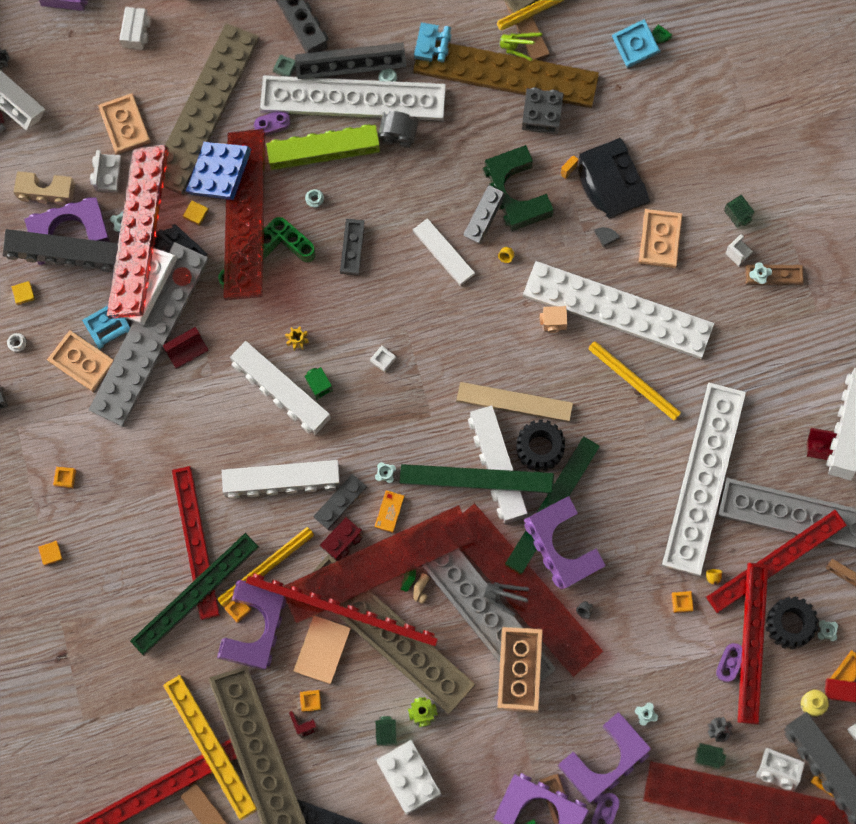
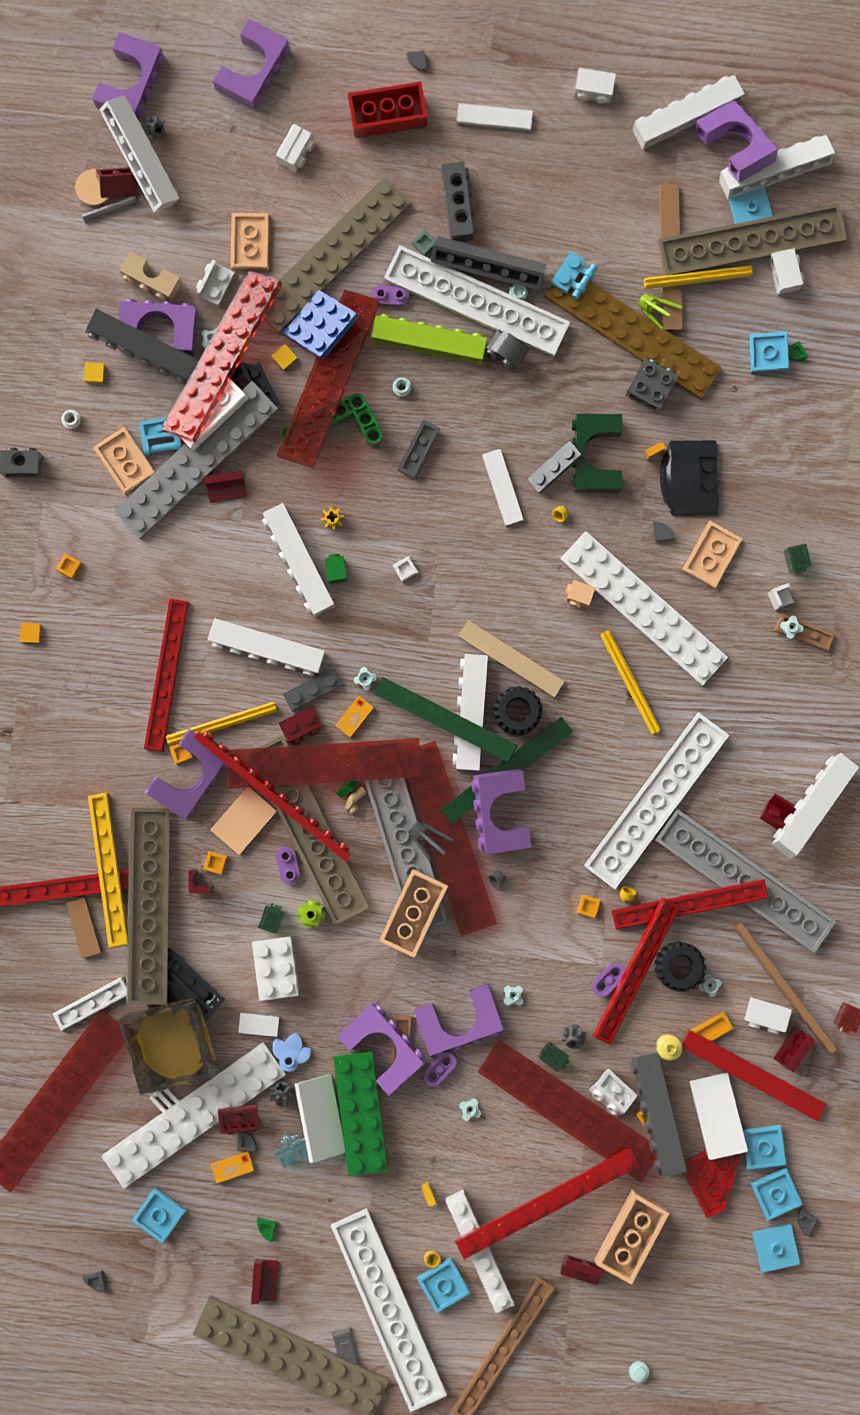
camera: 15 degrees right, 10 degrees up
dark green tile [130,533,260,656] -> none
clear red plate [172,267,192,286] -> none
none -> medium lavender plate [276,846,300,885]

